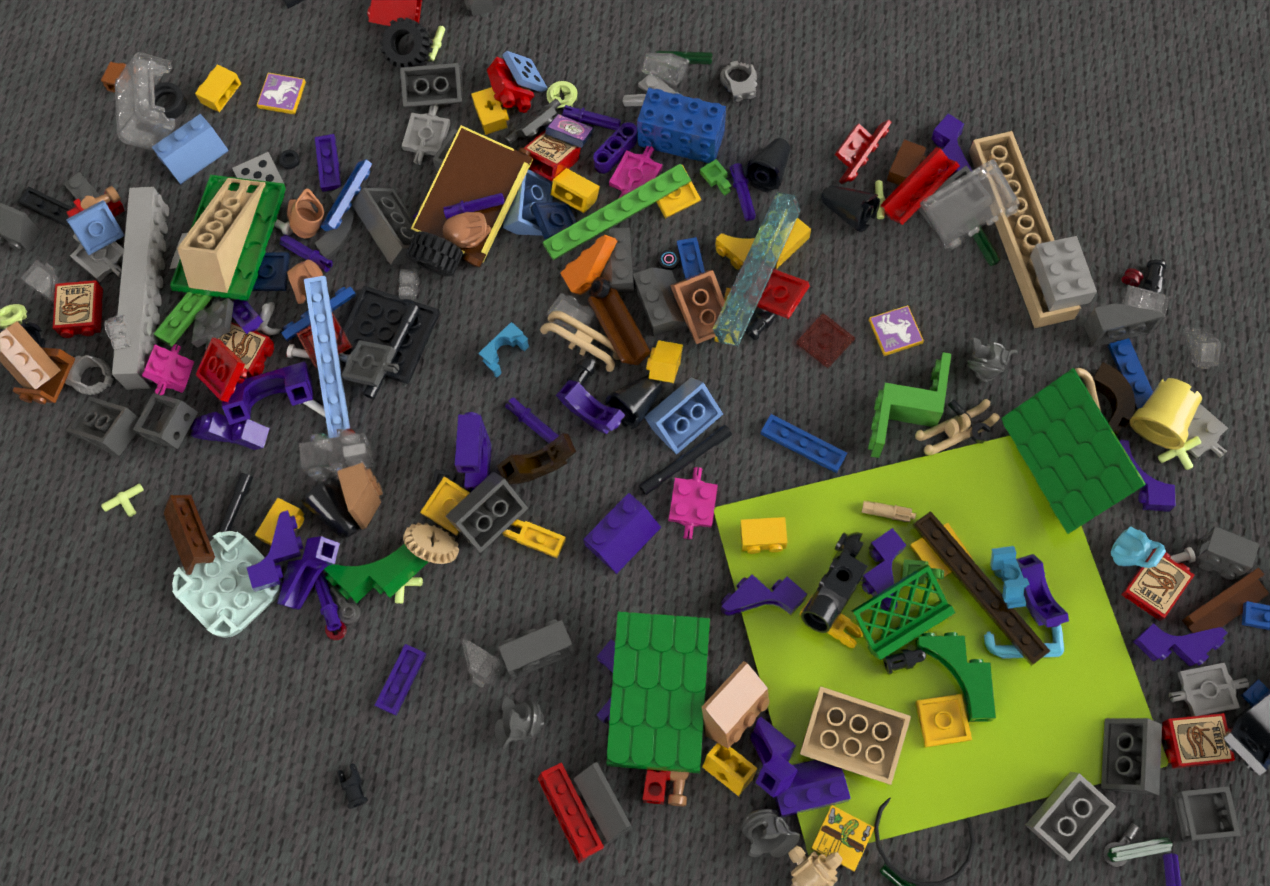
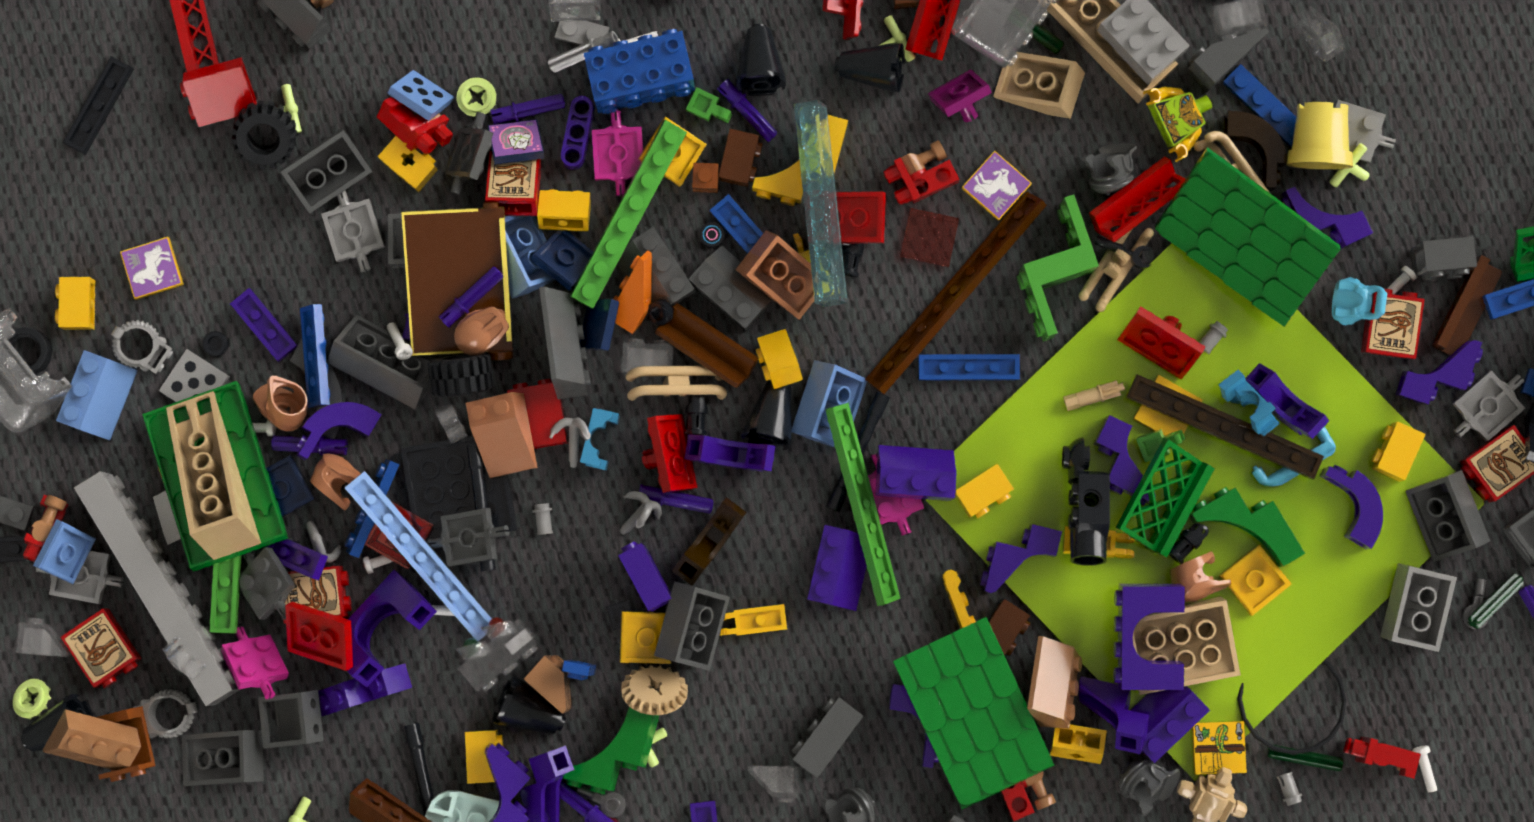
camera: 35 degrees left, 15 degrees up
none -> light grey piece [111,320,173,374]
none -> dark purple arch [295,402,382,460]
none -> white piece [387,322,413,360]
none -> nougat slope [466,392,538,478]
none -> red brick [507,379,568,449]
none -> light grey pin [532,503,553,535]
none -> dark grey slope [539,287,591,399]
none -> light grey piece [549,417,591,468]
none -> blue plate [562,660,596,680]
none -> dark blue tile [580,299,619,351]
none -> light grey piece [620,491,662,535]
none -> red plate [642,414,698,493]
none -> dark orange brick [692,163,719,193]
none -> reddish brown brick [718,129,763,187]
none -> bright green plate [825,403,900,606]
none -> reddish brown plate [865,192,1047,394]
none -> dark purple slope [875,445,956,501]
none -> red hips [883,140,960,205]
none -> magenta tile [928,69,992,122]
none -> yellow hinge [942,569,976,629]
none -> reddish brown brick [989,599,1031,657]
none -> tan slope [993,50,1085,119]
none -> red fence [1089,157,1185,242]
none -> dark purple arch [1113,584,1185,690]
none -> red plate [1117,306,1205,380]
none -> torso [1143,86,1212,162]
none -> nougat helmet [1170,551,1231,602]
none -> light grey pin [1199,321,1228,354]
none -> dark purple arch [1320,465,1383,549]
none -> yellow brick [1371,421,1426,482]

